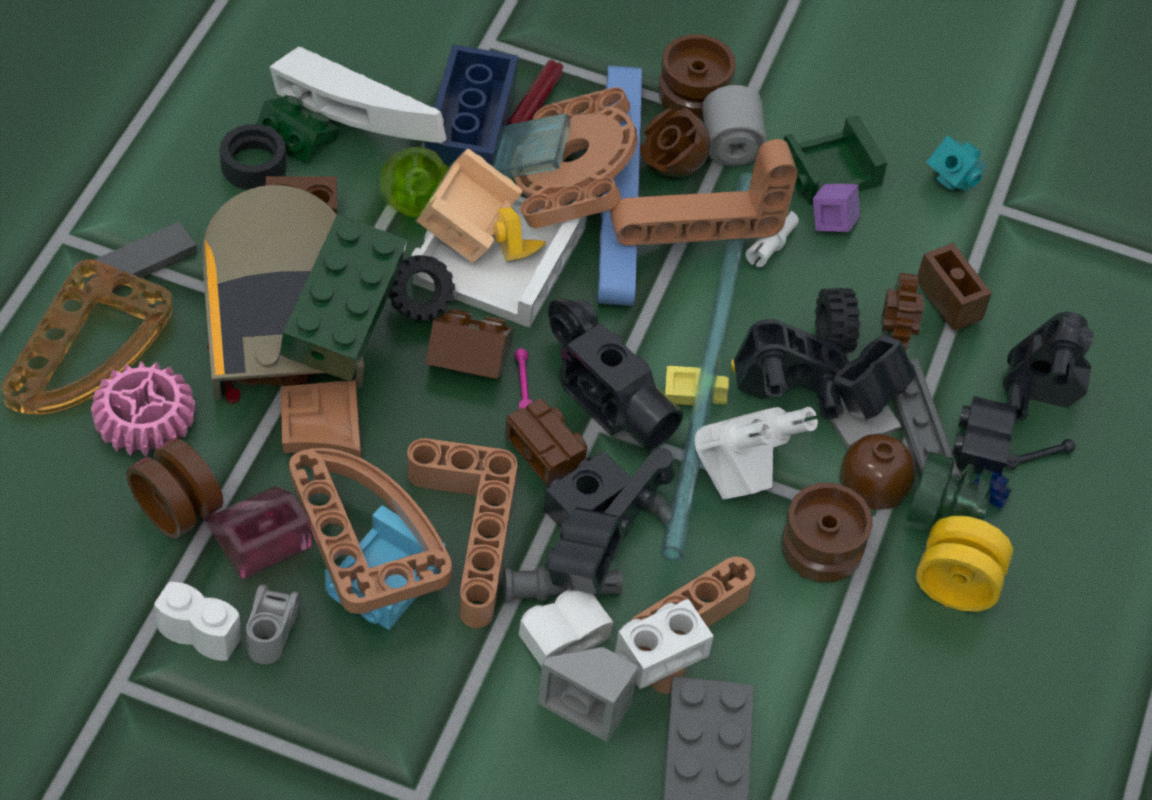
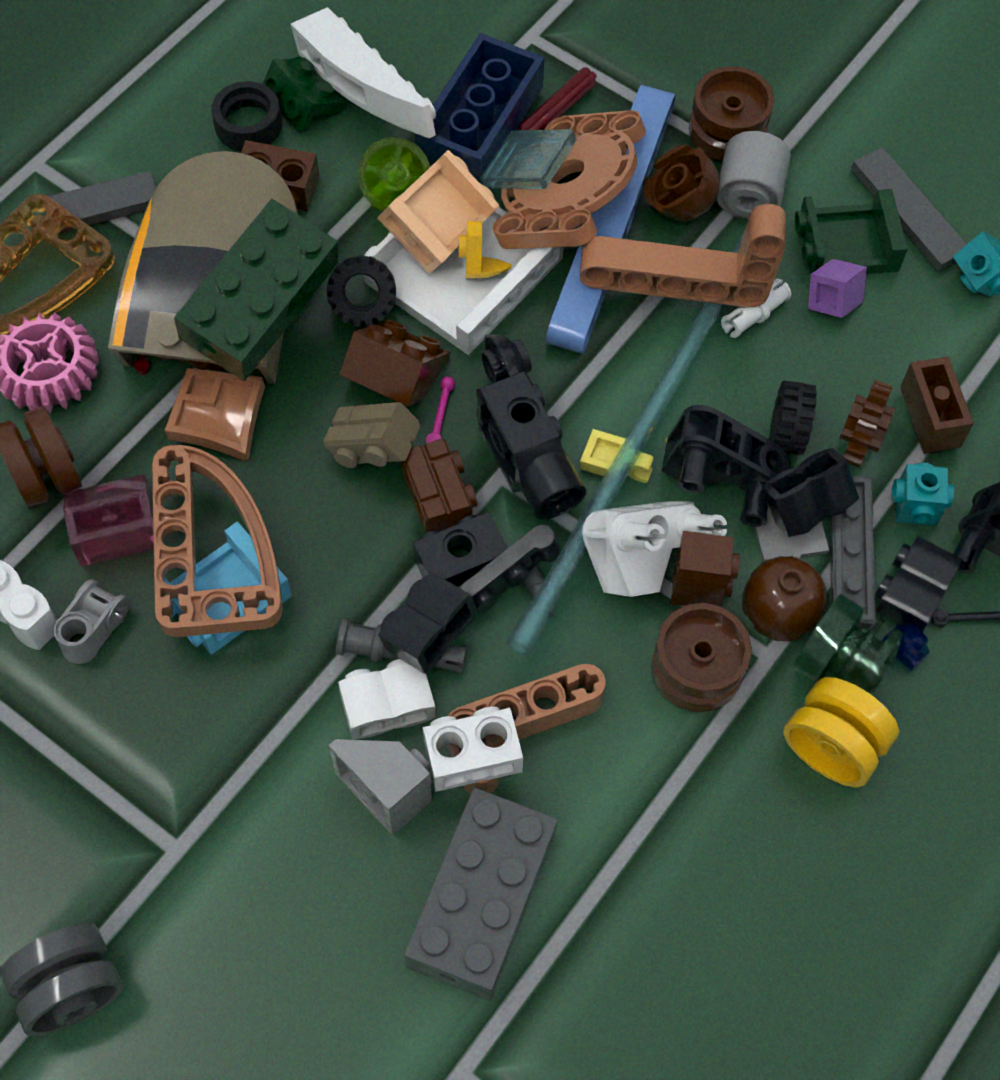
camera: 20 degrees right, 10 degrees up
nougat beam [407,438,517,628] -> none
none -> dark tan brick [323,402,420,468]
none -> reddish brown brick [670,531,740,607]
none -> dark grey tile [851,147,967,272]
none -> teal brick [891,463,954,526]

